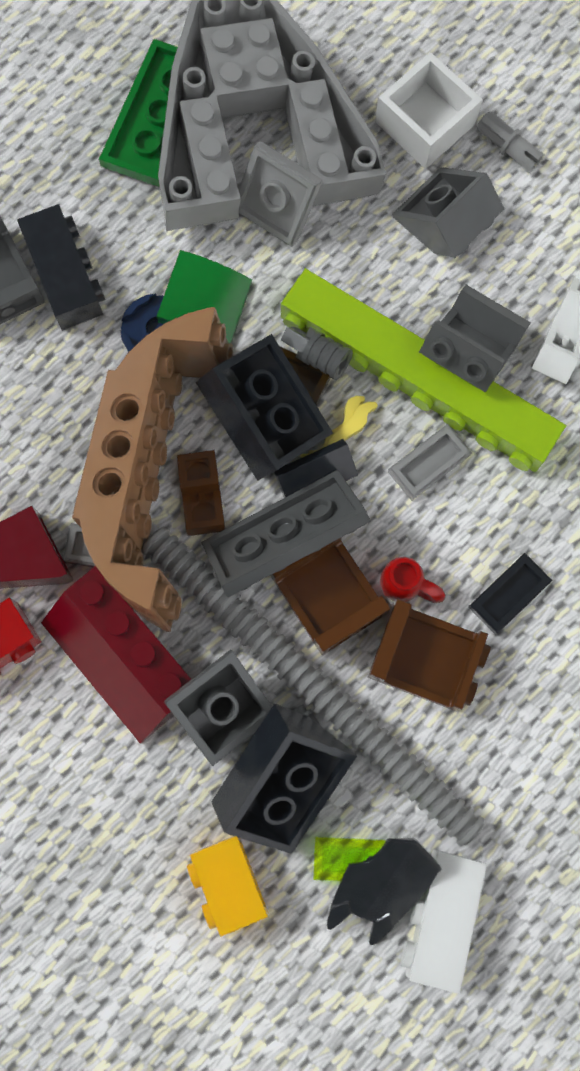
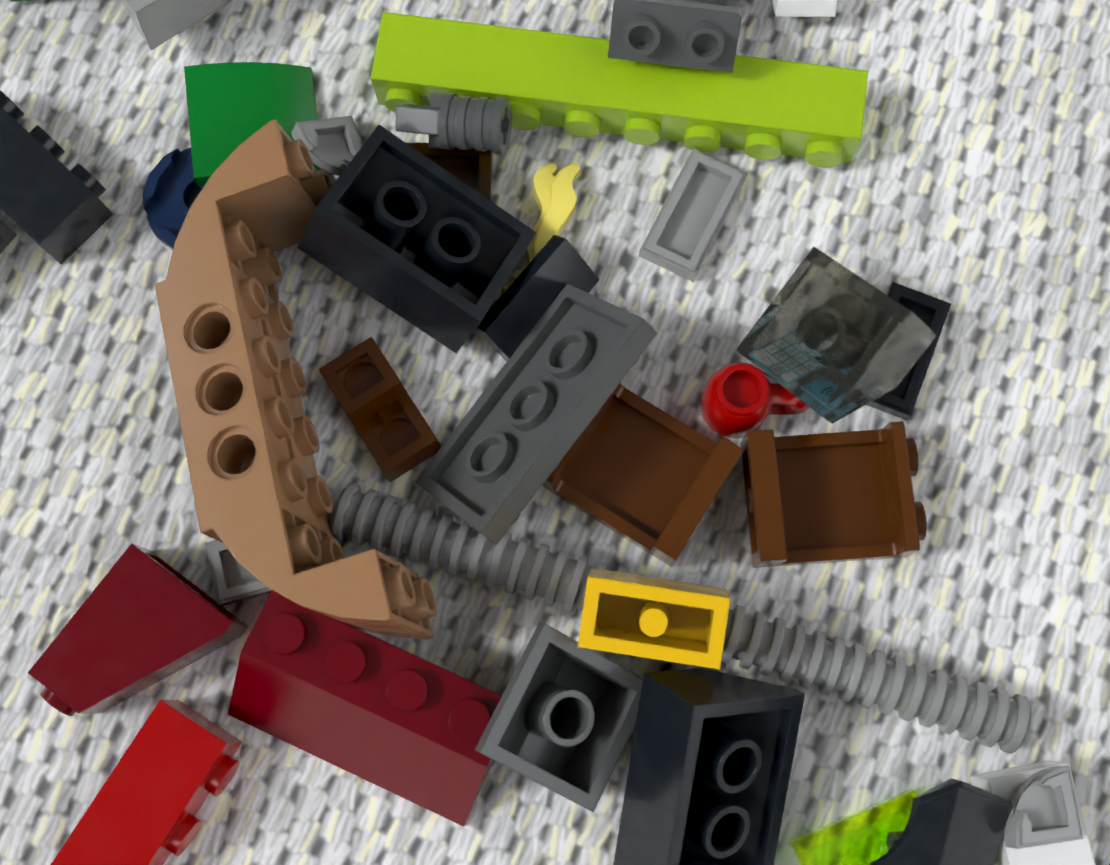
camera: 20 degrees left, 0 degrees up
none -> light grey tile [291,116,363,176]
none -> yellow brick [577,568,730,670]
none -> clear smoke slope [736,246,937,424]
none -> light grey tile [1004,766,1083,849]

